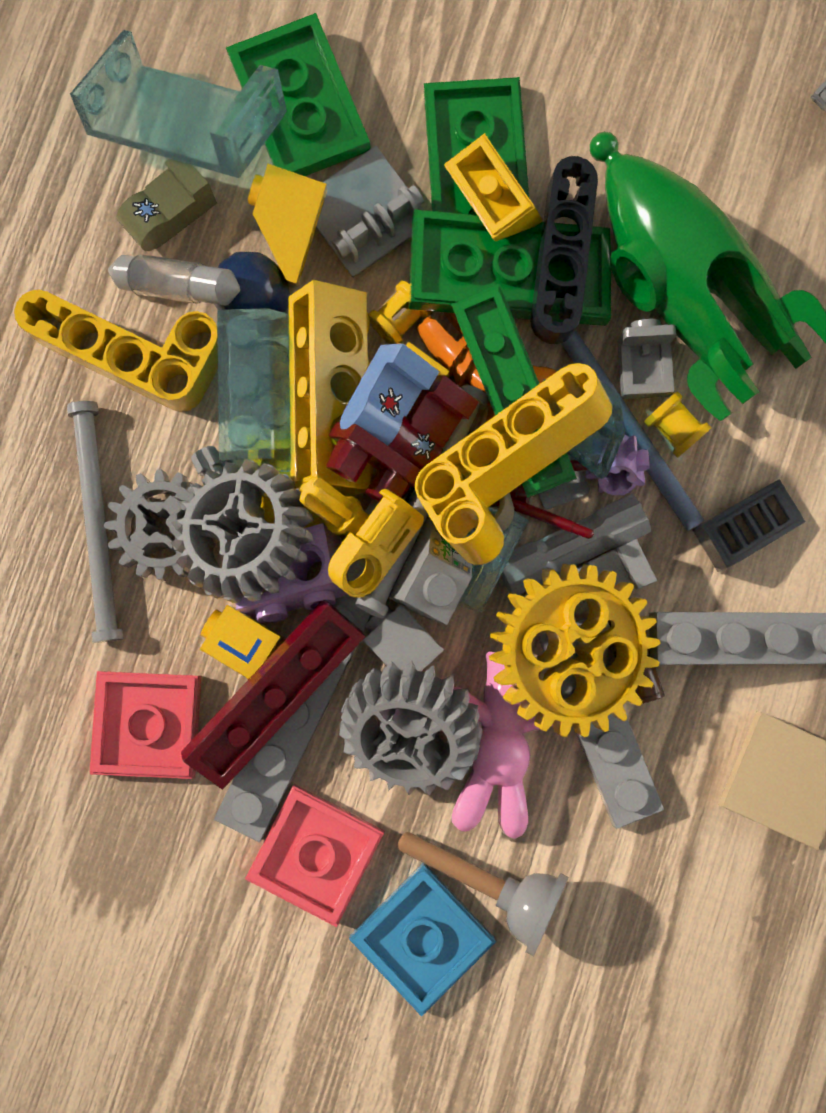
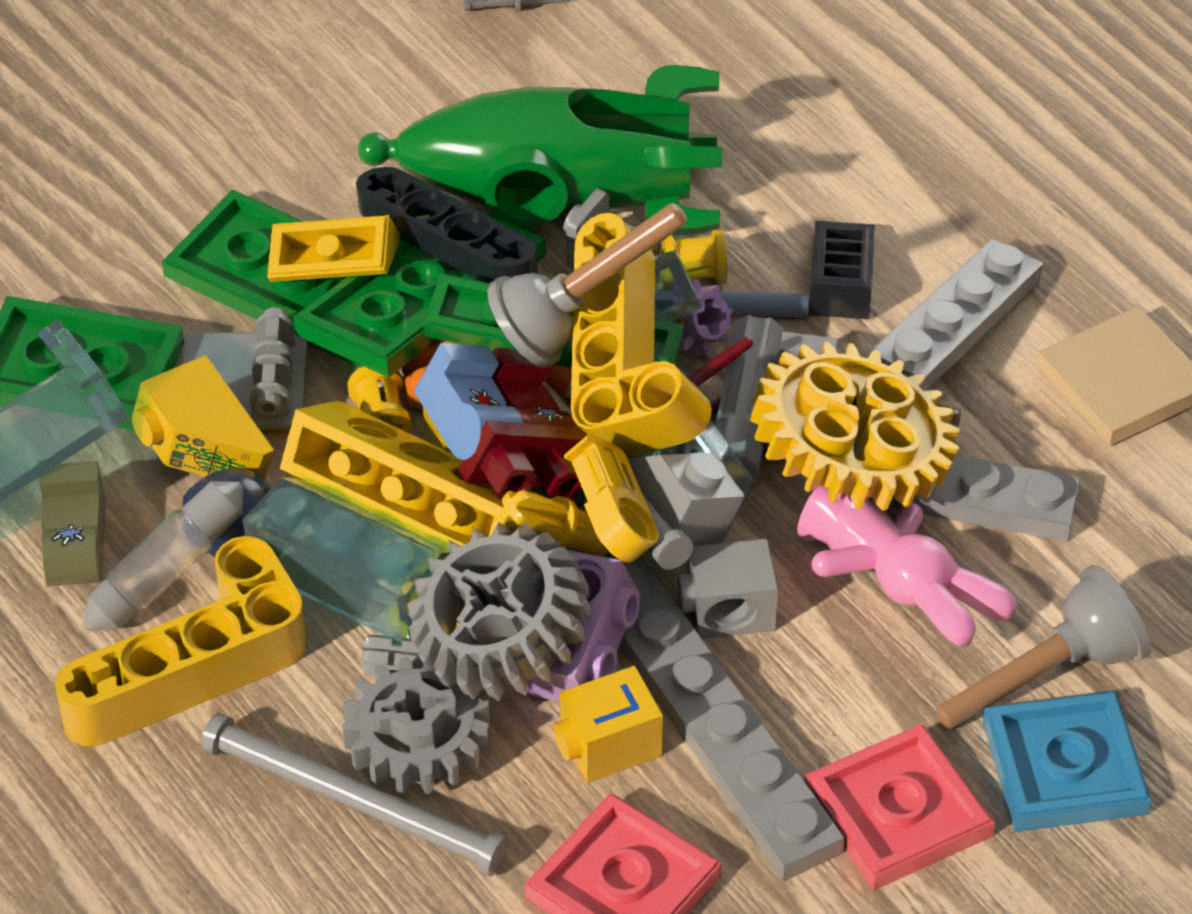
camera: 55 degrees left, 35 degrees down
dark red plate [181,600,366,790] -> none
light grey gear [339,661,483,796] -> none
none -> light grey piece [487,203,686,368]

